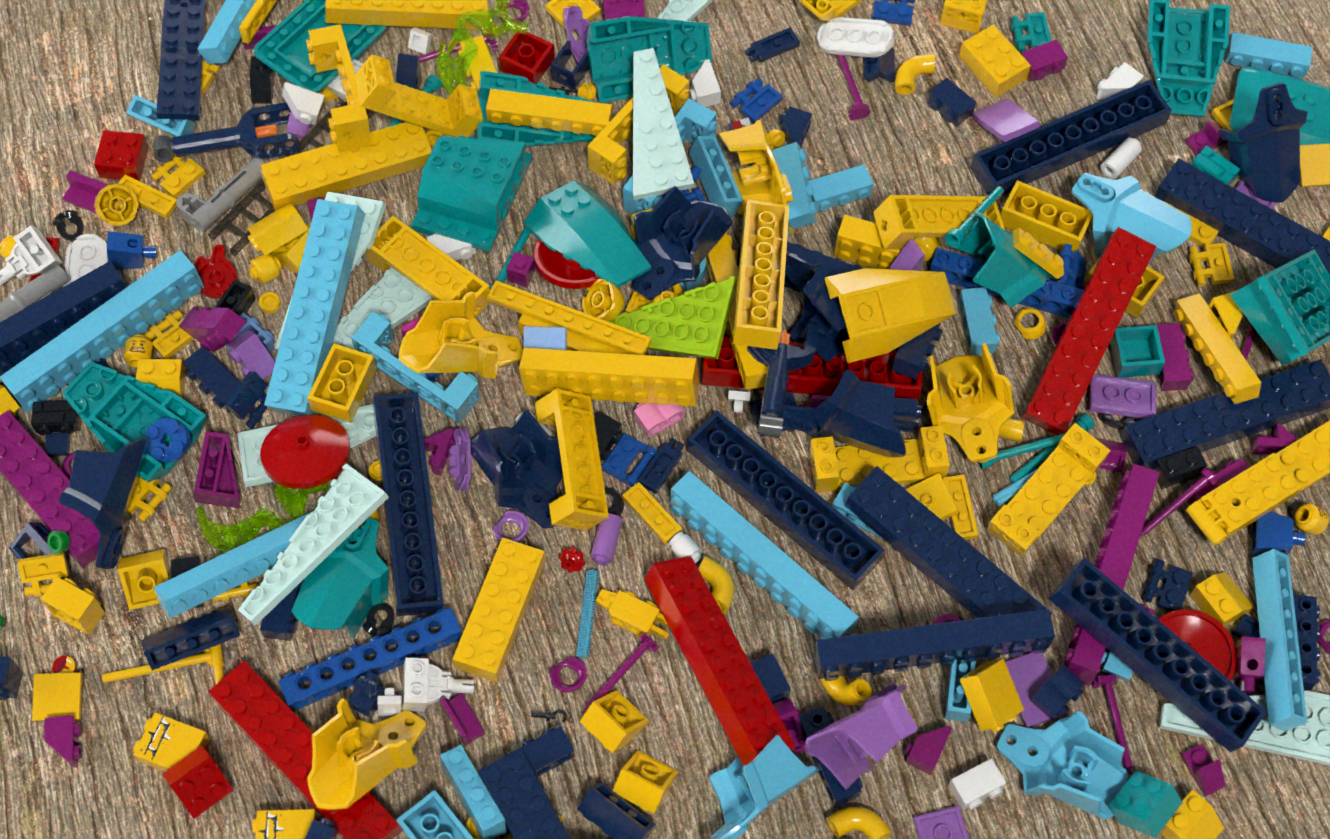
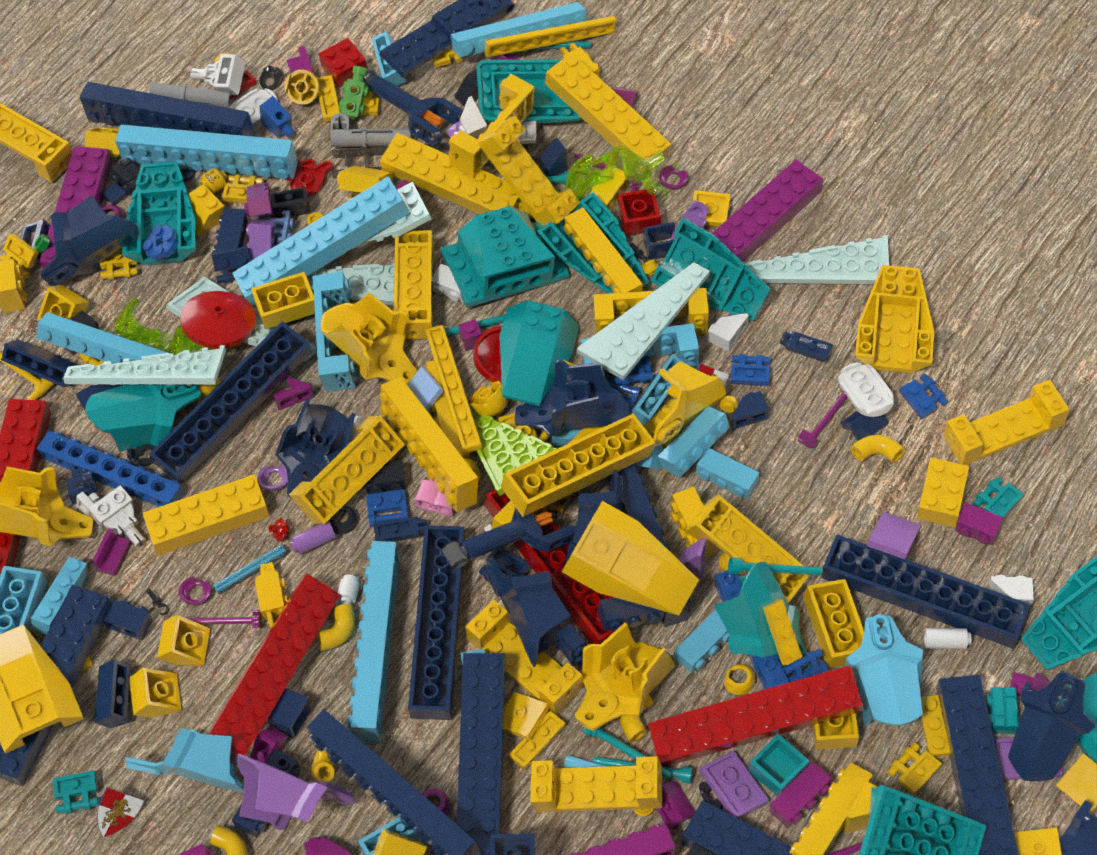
camera: 55 degrees right, 5 degrees down
magenta wedge [194,431,239,508] -> none
yellow head [248,254,282,284] -> none
white tile [408,27,432,54] -> none
medium lavender piece [448,428,471,492] -> none
yellow plate [622,482,682,545] -> none
dark blue brick [927,77,976,127] -> none
none -> bright green brick [339,65,369,120]

